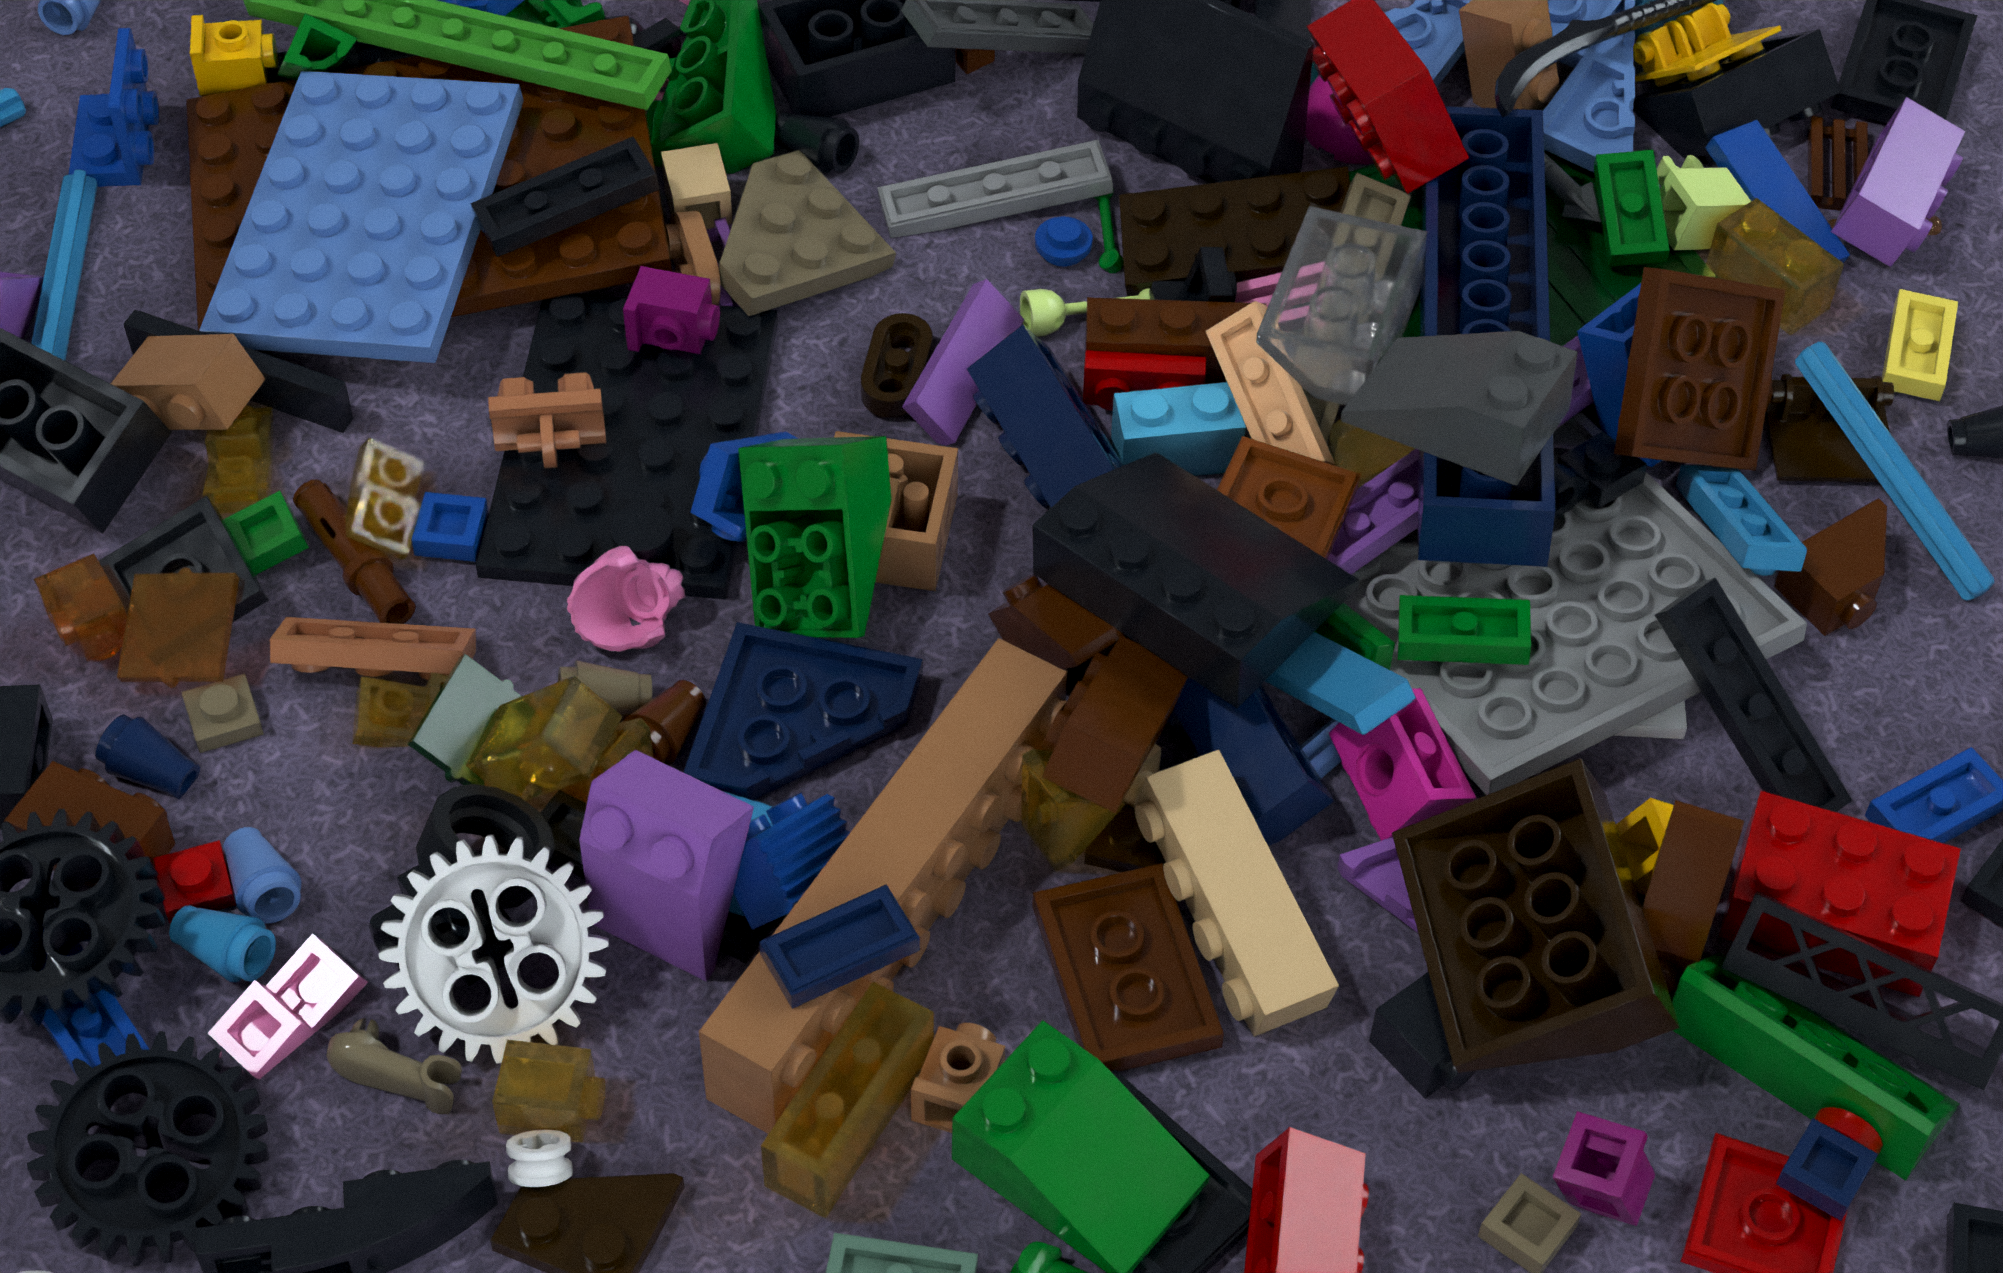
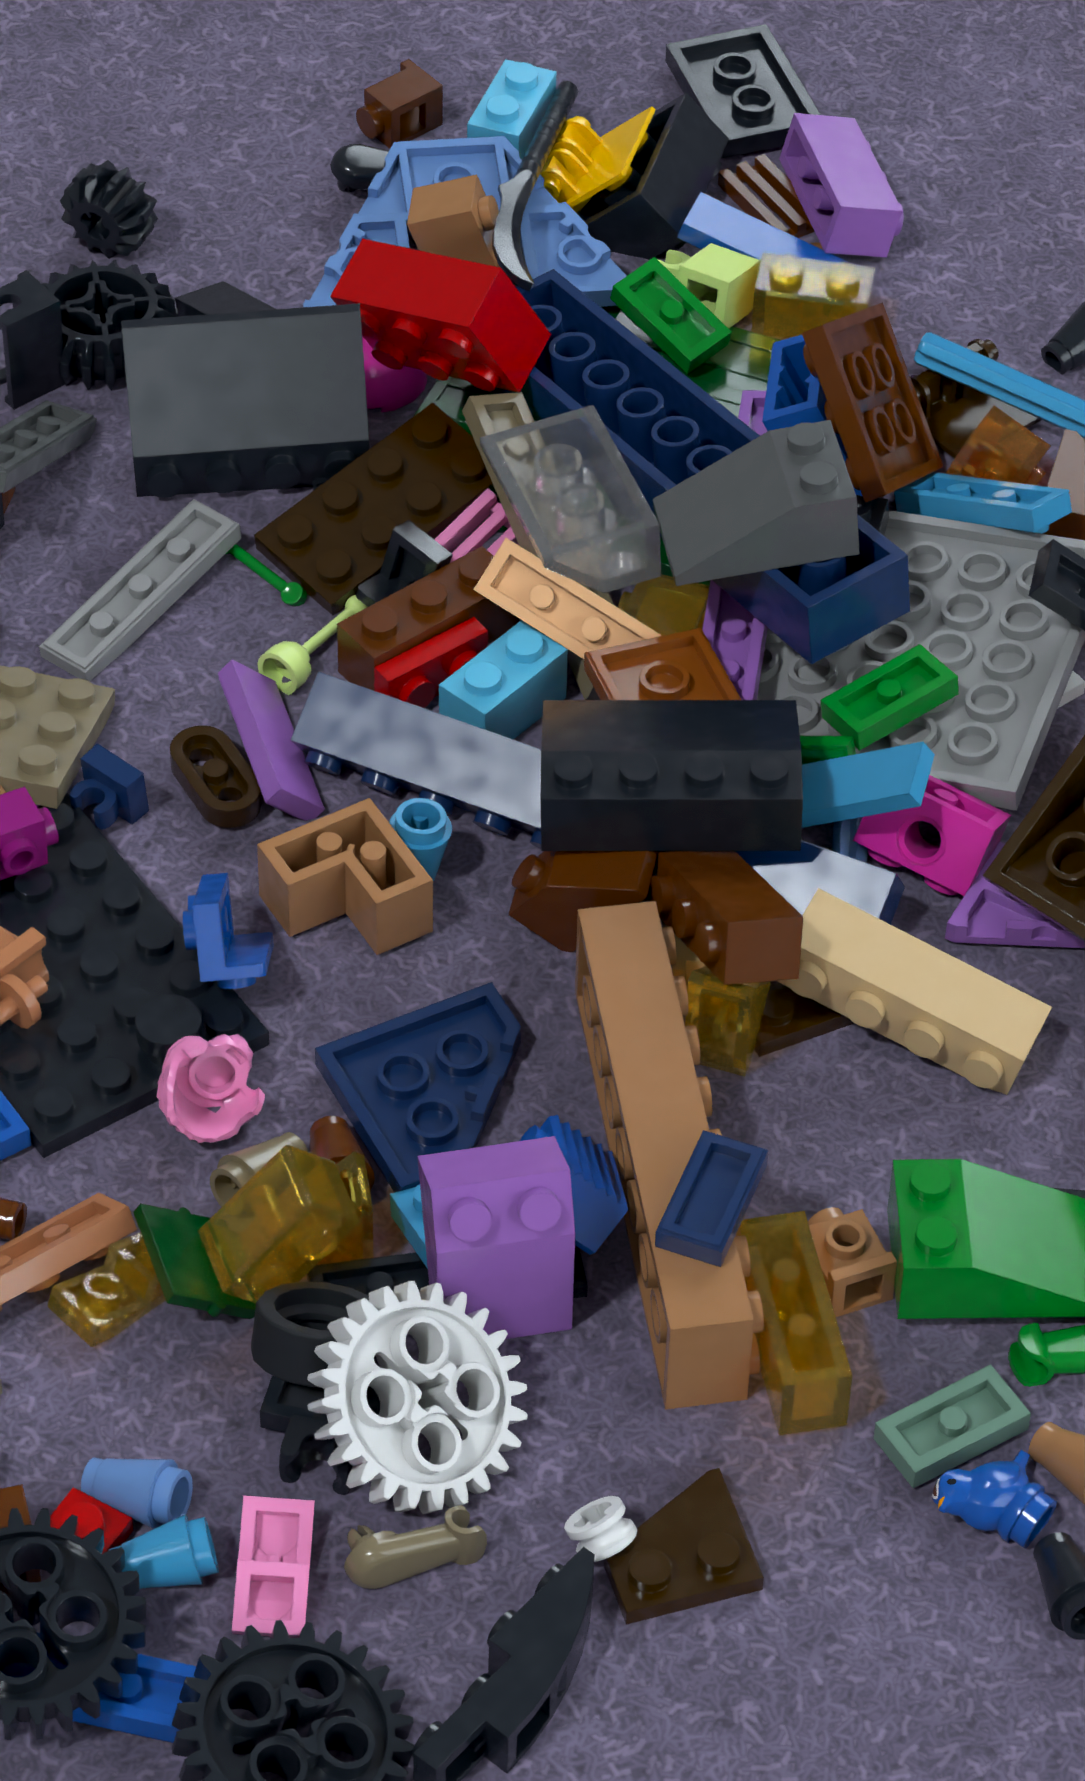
camera: 40 degrees left, 5 degrees down
clear yellow brick [492,1040,605,1143] -> none
green slope [738,436,892,638] -> none
reddish brown plate [1032,863,1224,1072] -> none
blue plate [1035,216,1093,266] -> none
light yellow plate [1882,289,1958,401] -> none
none -> dark blue tile [69,743,149,830]
none -> dark azure cone [389,798,452,881]
none -> clear orange brick [946,405,1051,486]

